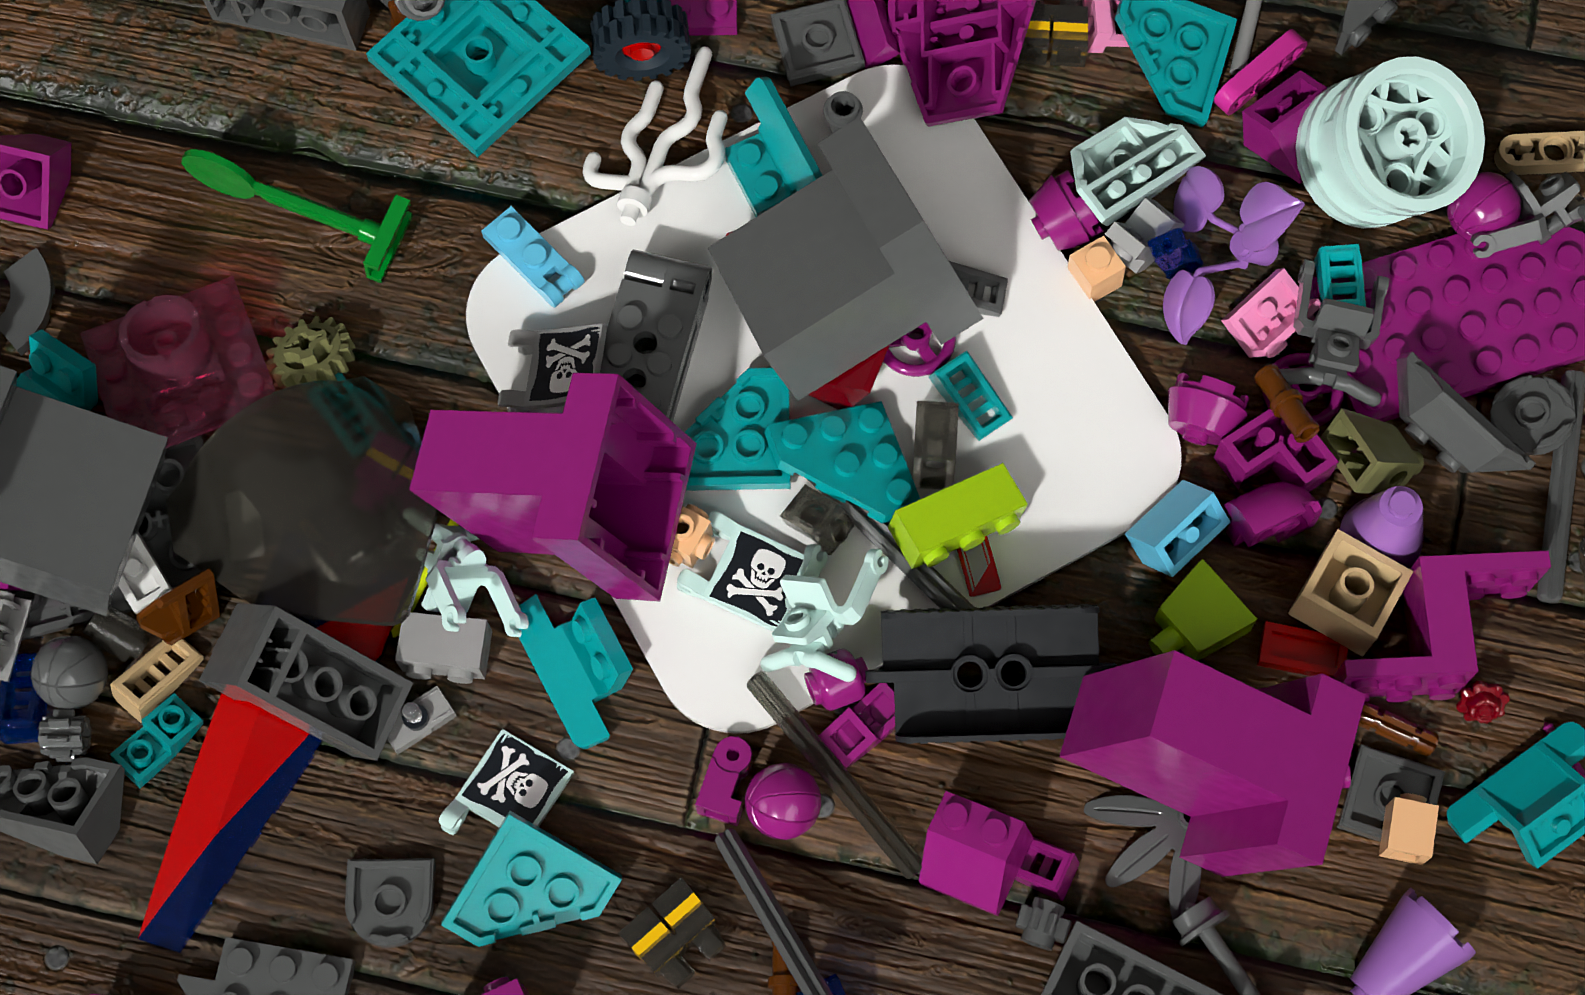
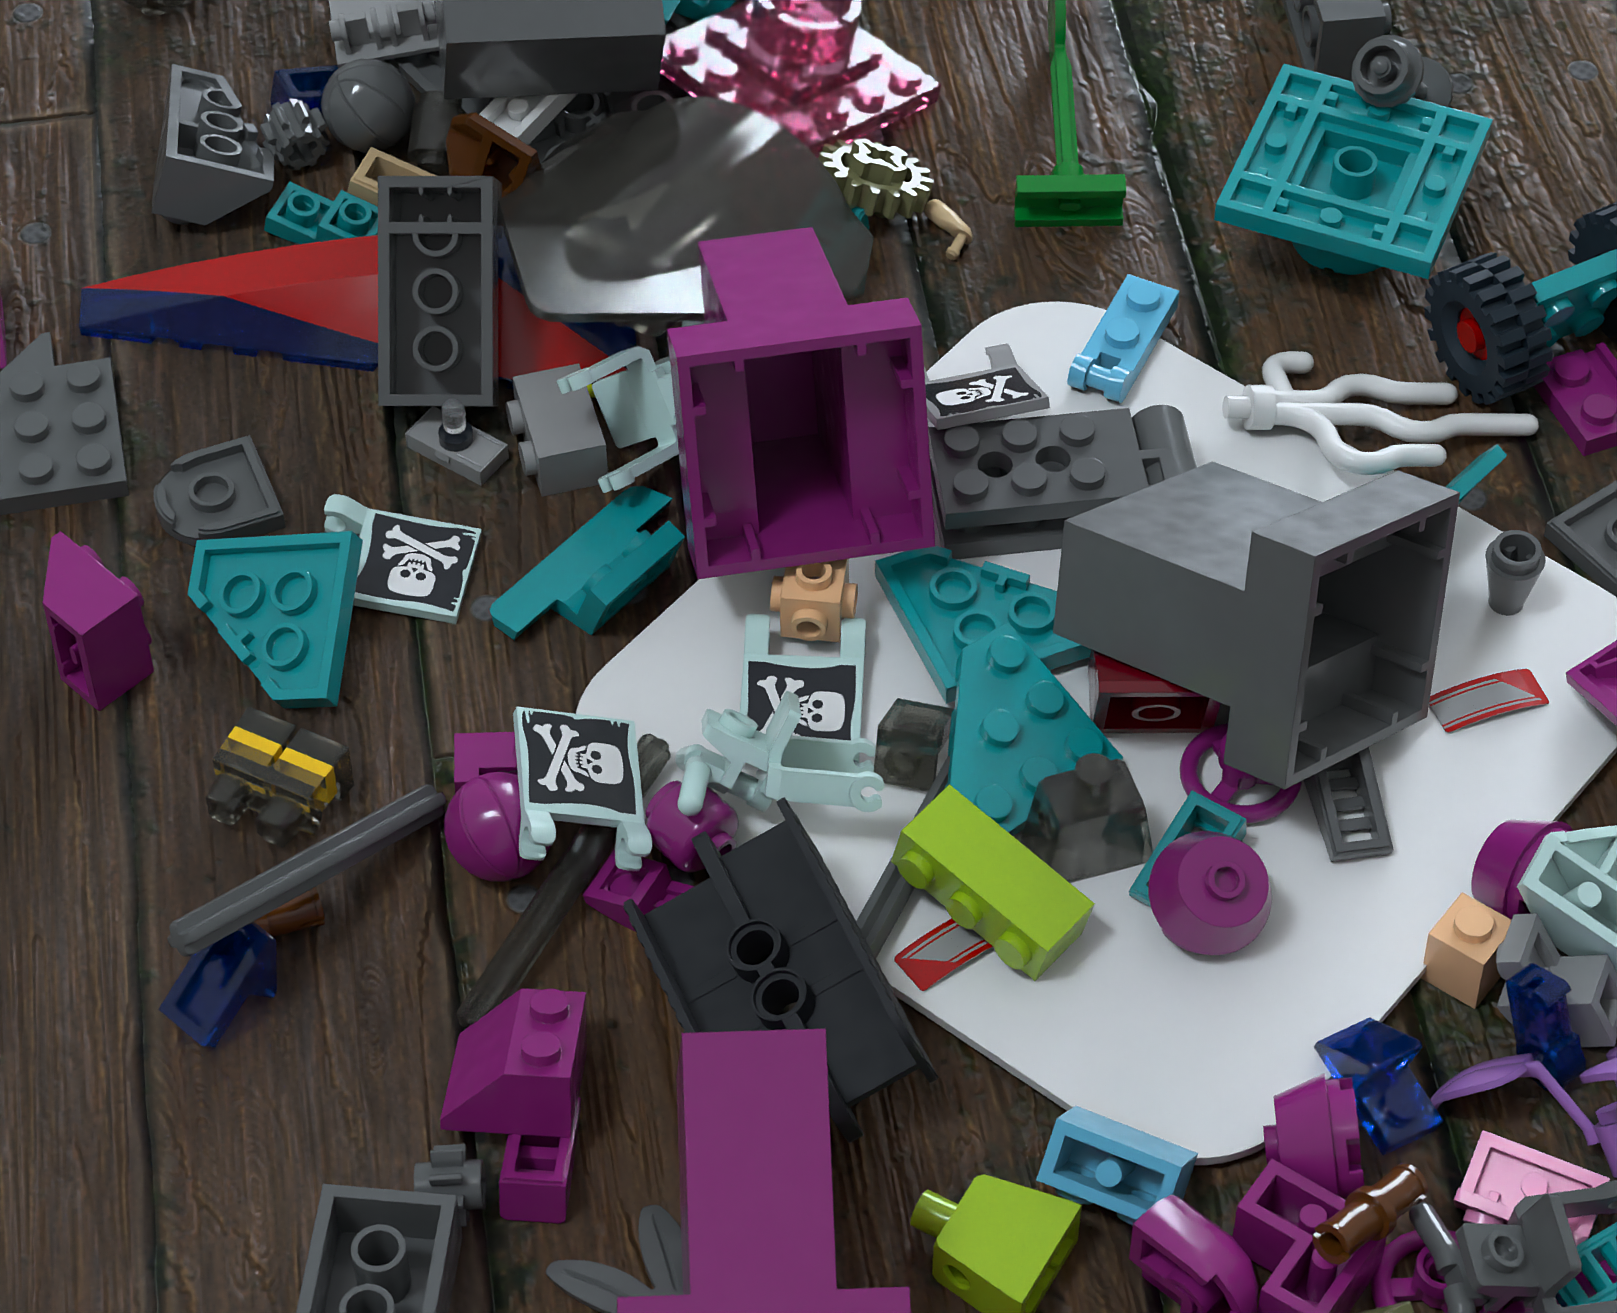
camera: 65 degrees right, 20 degrees down
none -> flag [513,707,652,871]
none -> tan piece [924,199,973,260]
none -> magenta cone [1148,831,1272,955]
none -> clear blue slope [1314,1017,1443,1156]
none -> sticker [1429,669,1549,733]

